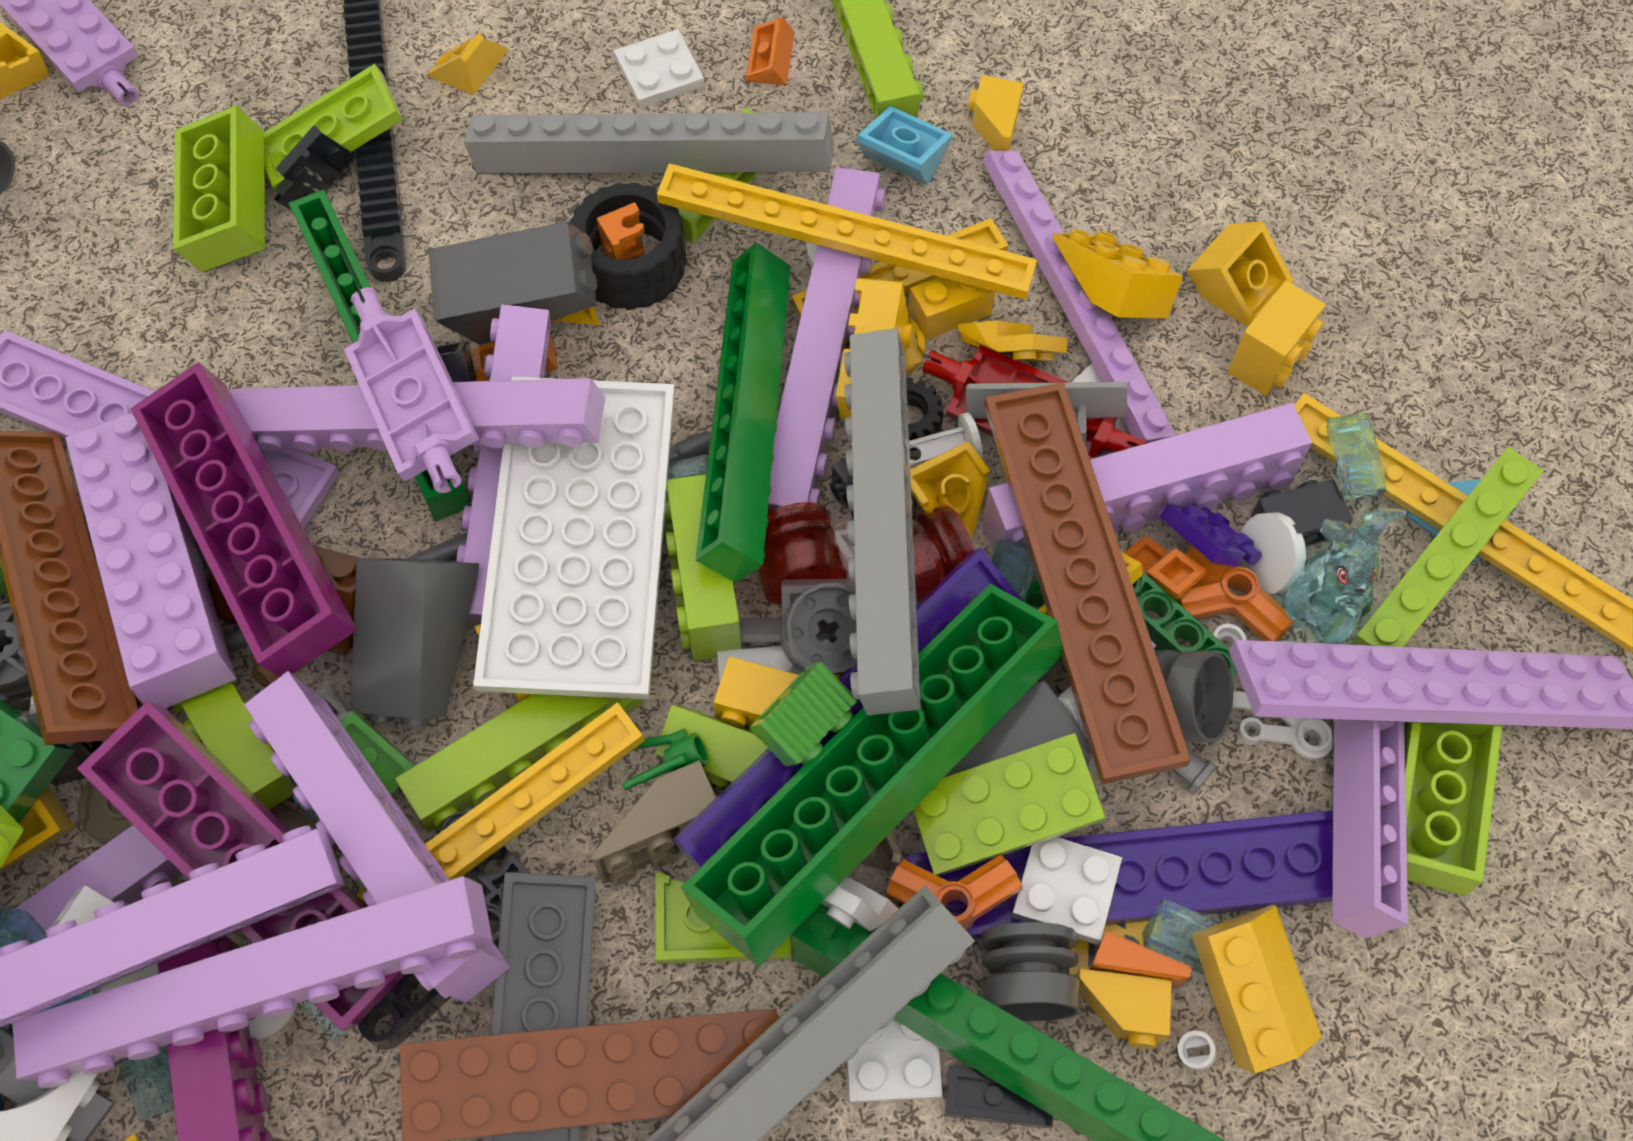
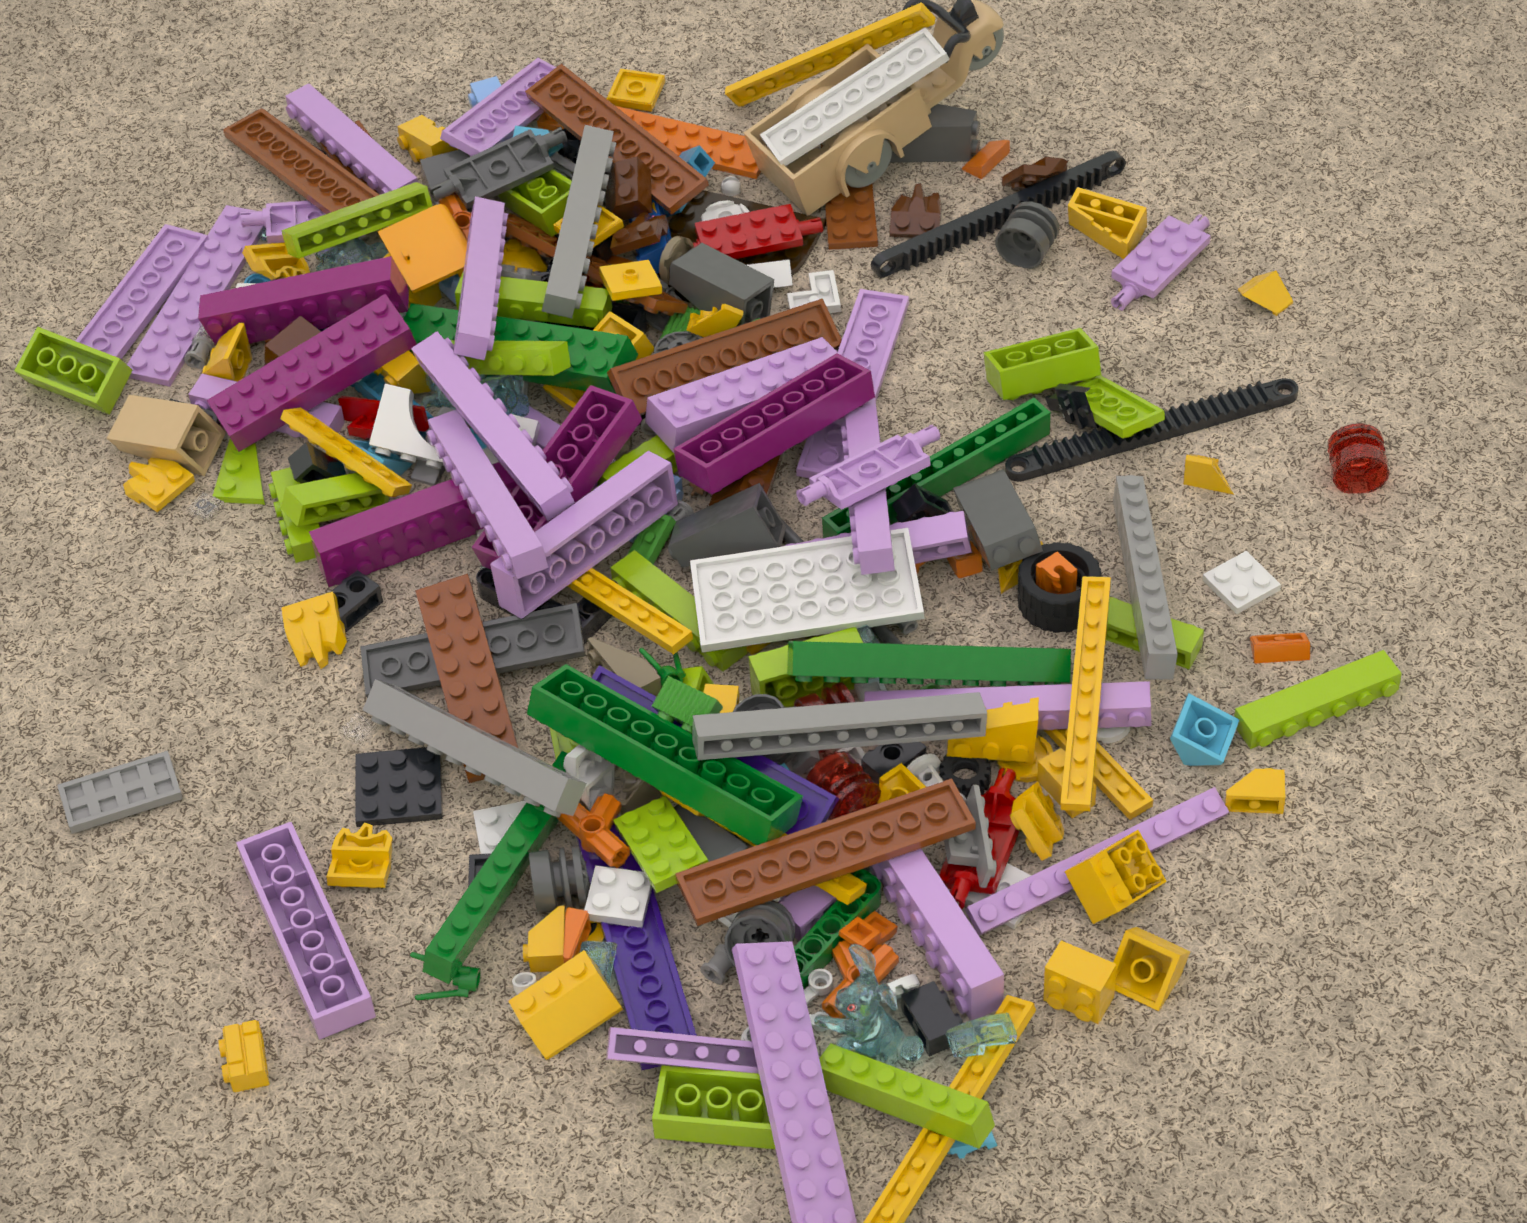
camera: 85 degrees right, 15 degrees down
dark purple plate [1160,503,1262,567] -> none

